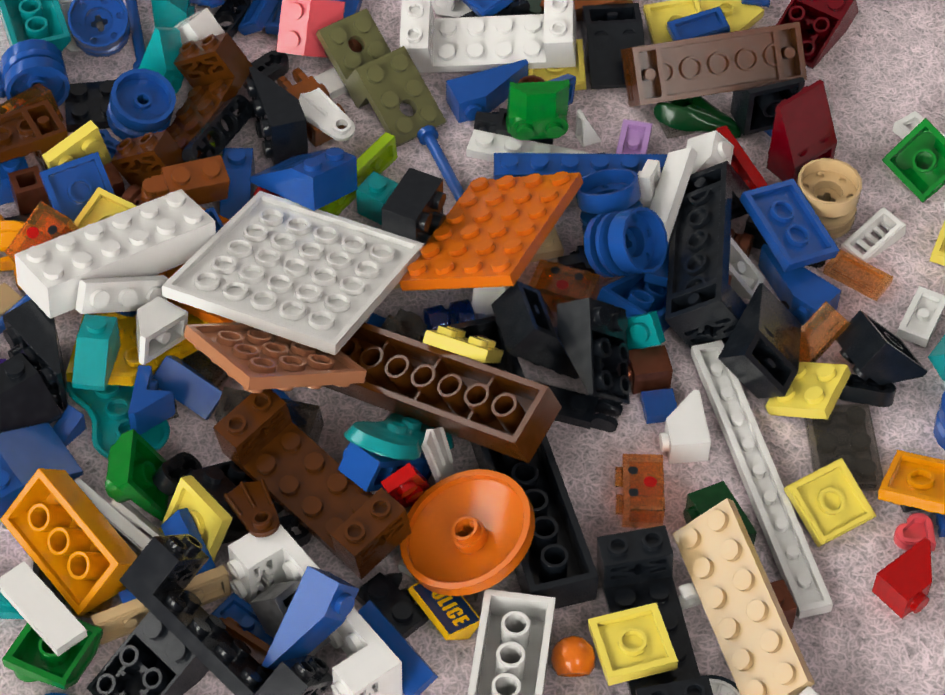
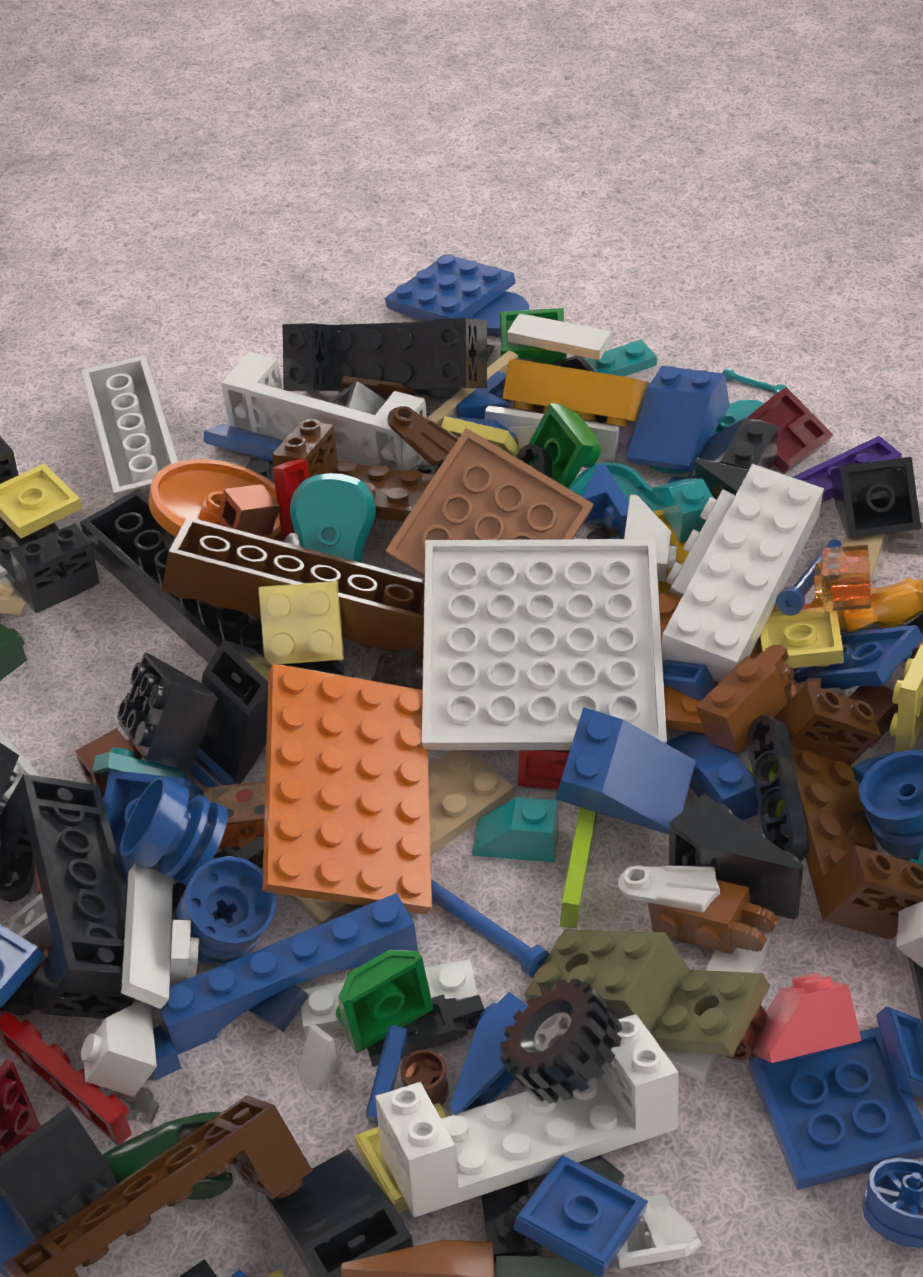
camera: 160 degrees right, 5 degrees down
black beam [243,50,289,89] -> none
slope [262,566,359,670] -> none
black brick [382,168,446,245] -> none
orange piece [550,636,596,677] -> none
clear orange brick [614,454,665,528] -> none
lavender plate [616,119,652,154] -> none
blue tile [640,388,677,424] -> none
white slope [659,390,711,464] -> none
none -> copper brick [217,484,279,536]
none -> black wheel [500,978,622,1103]

